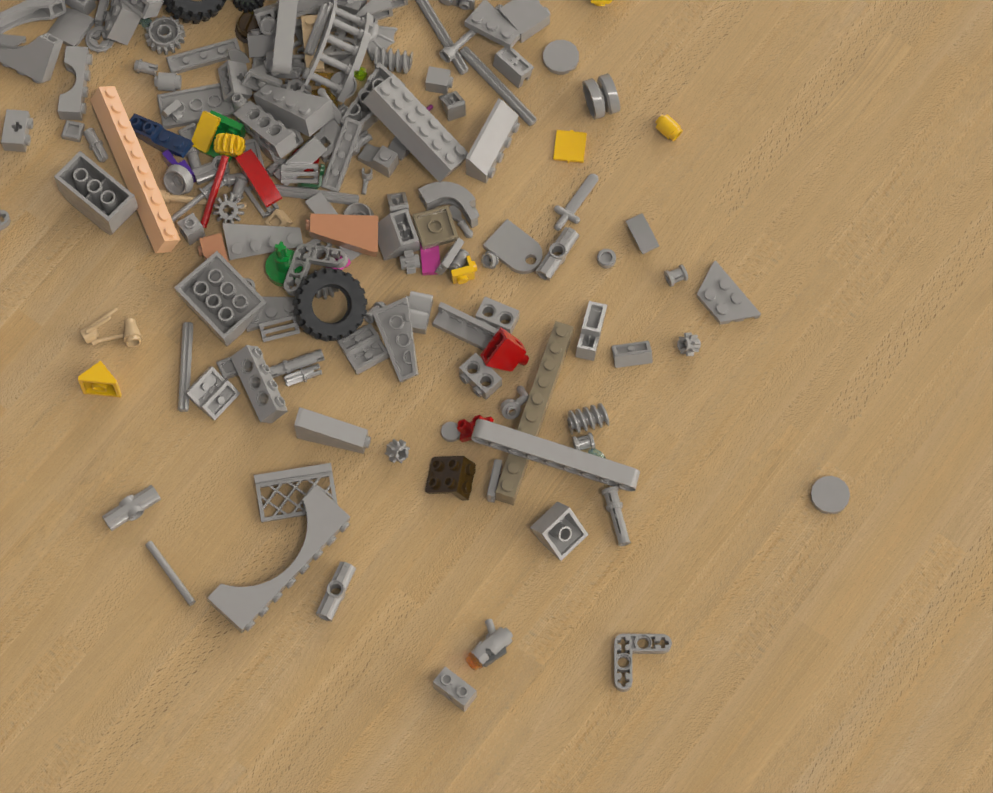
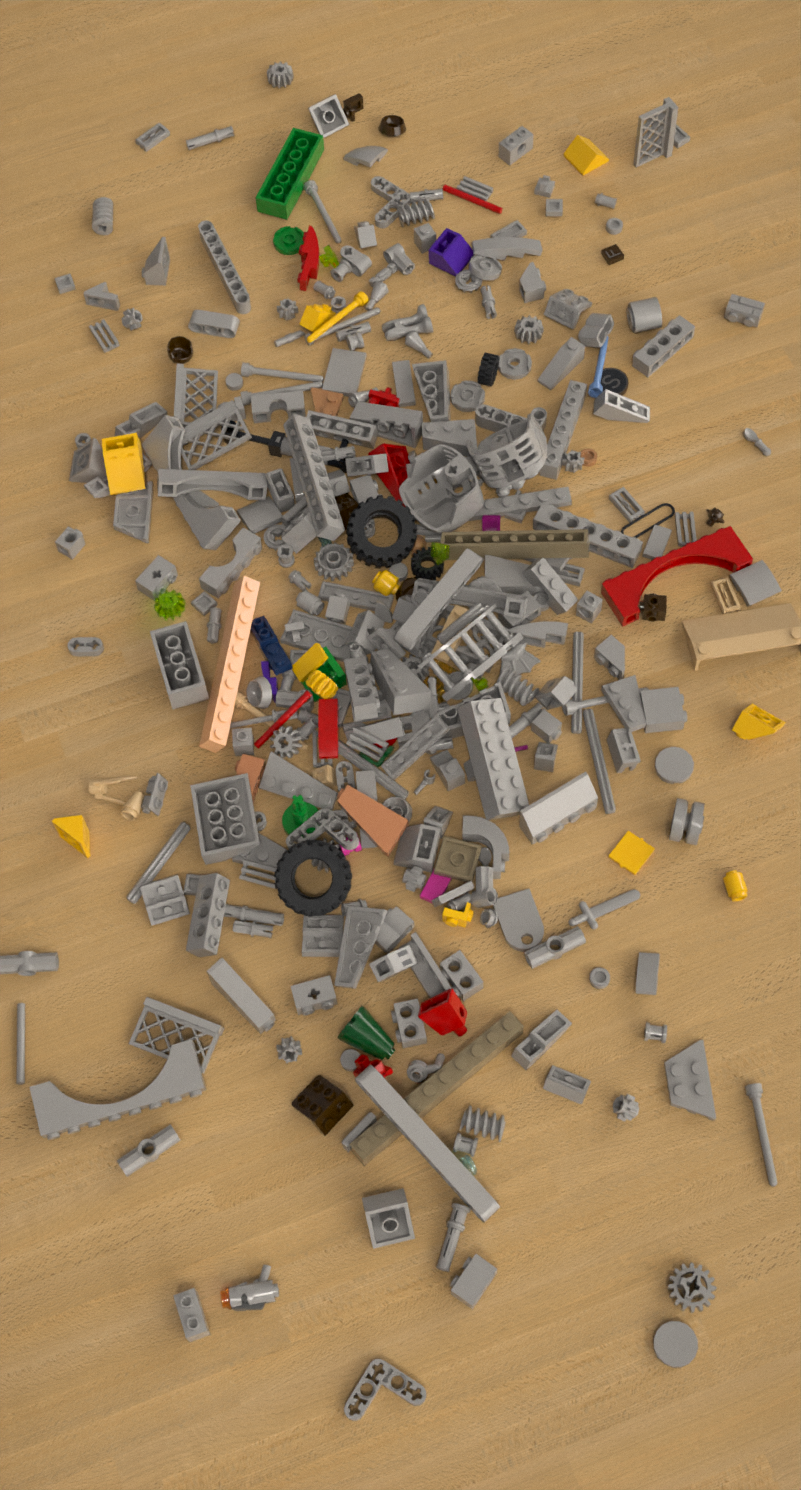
camera: 35 degrees right, 5 degrees down
none -> light grey hinge [141,773,168,816]
none -> clear neon green gear [154,589,186,621]
none -> light grey bush [277,545,295,568]
none -> light grey brick [291,975,337,1016]
none -> light grey brick [325,594,350,624]
none -> light grey beam [336,761,355,792]
none -> dark green cone [337,1006,395,1060]
none -> light grey slope [369,945,419,982]
none -> yellow head [372,570,400,596]
none -> light grey tile [390,563,408,582]
none -> light grey brick [450,1254,497,1310]
none -> light grey piece [471,866,498,908]
none -> light grey pin [509,703,545,738]
none -> light grey brick [535,676,578,710]
none -> light grey gear [667,1263,717,1313]
none -> light grey piece [745,1083,778,1187]

